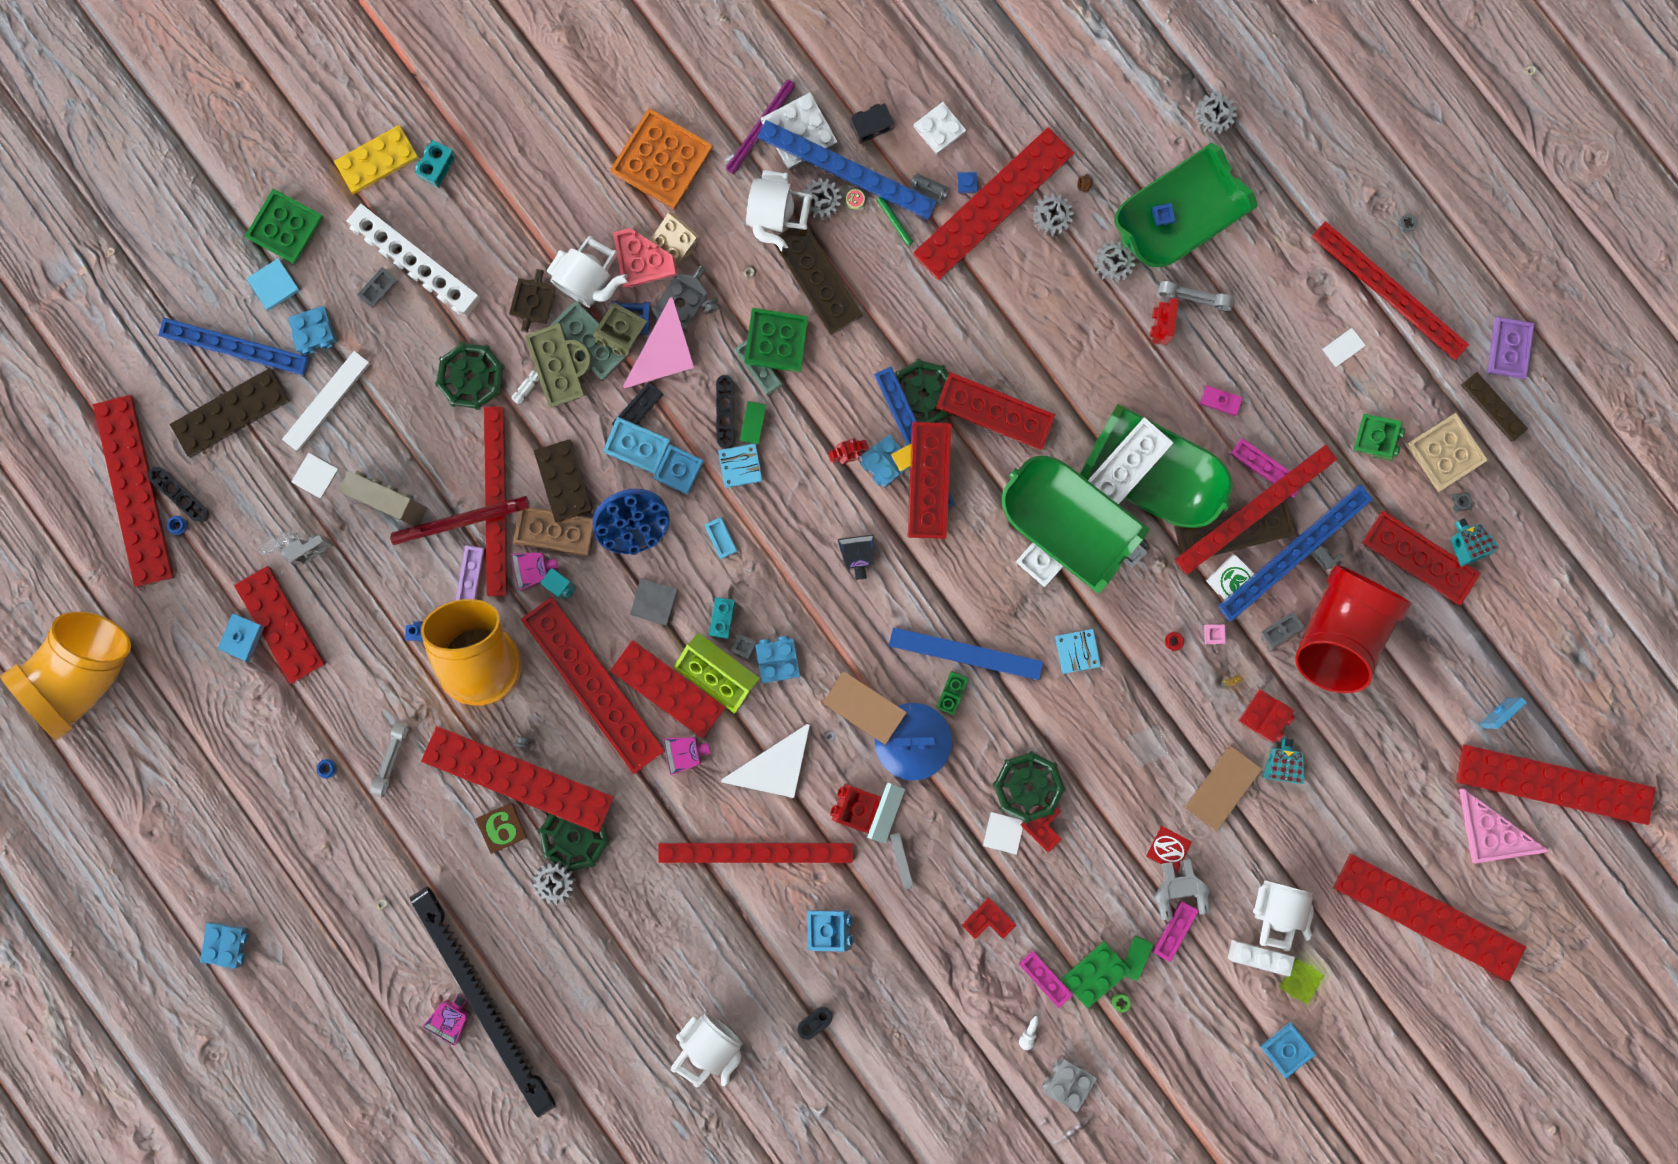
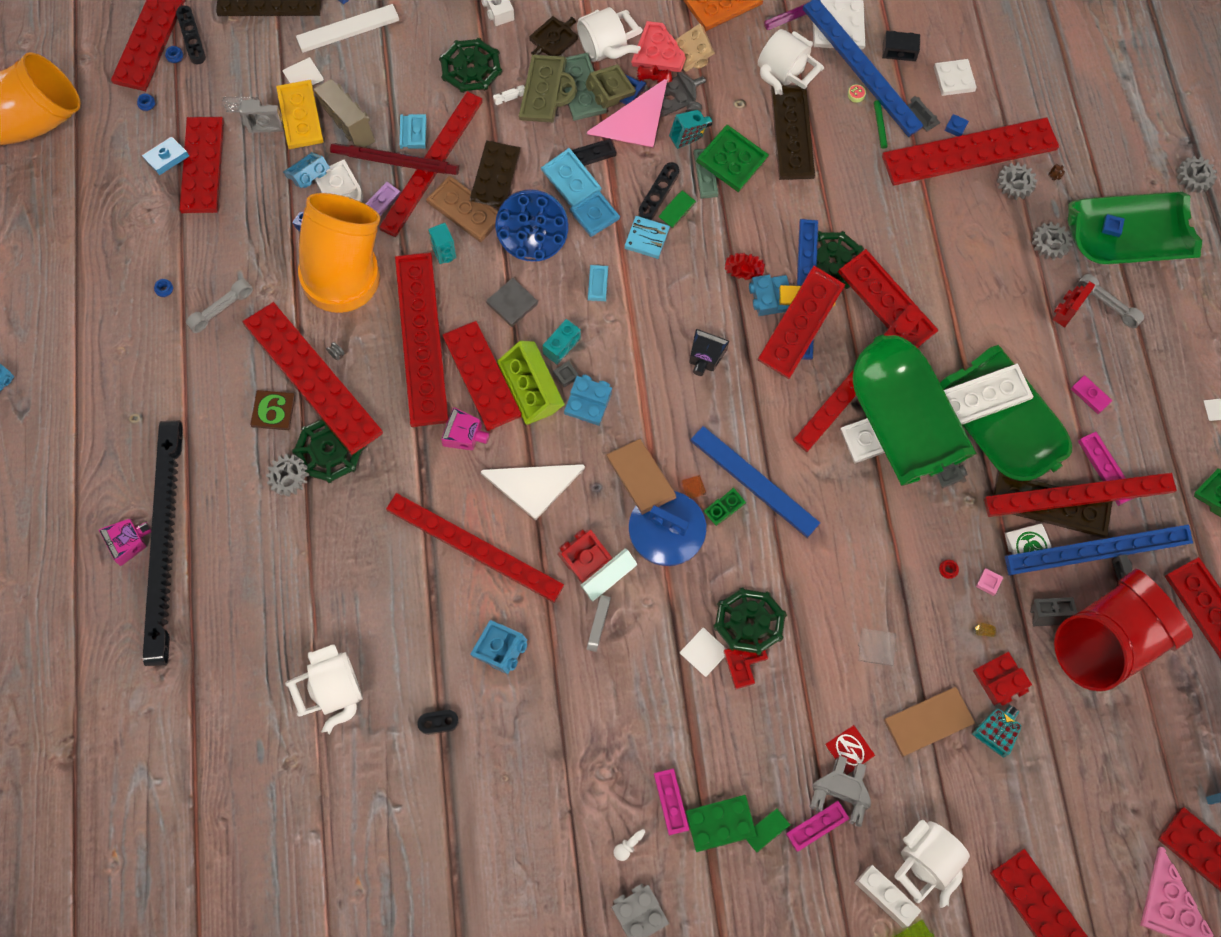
camera: 25 degrees right, 15 degrees down
dark pink torso [511,553,559,592] -> none
light grey gear [801,178,842,220] -> none
red plate [961,897,1017,939] -> none
medium azure tile [1055,629,1101,674] -> none
bright green bush [1112,993,1131,1012] -> none
none -> blue plate [137,93,155,111]
none -> yellow plate [276,80,324,149]
none -> dark azure plate [283,152,330,188]
none -> white tile [314,159,362,202]
none -> medium azure plate [399,114,427,149]
none -> red connector [637,65,672,83]
none -> teal torso [669,110,712,149]
none -> clear orange plate [681,475,706,499]
none -> red plate [793,304,924,452]

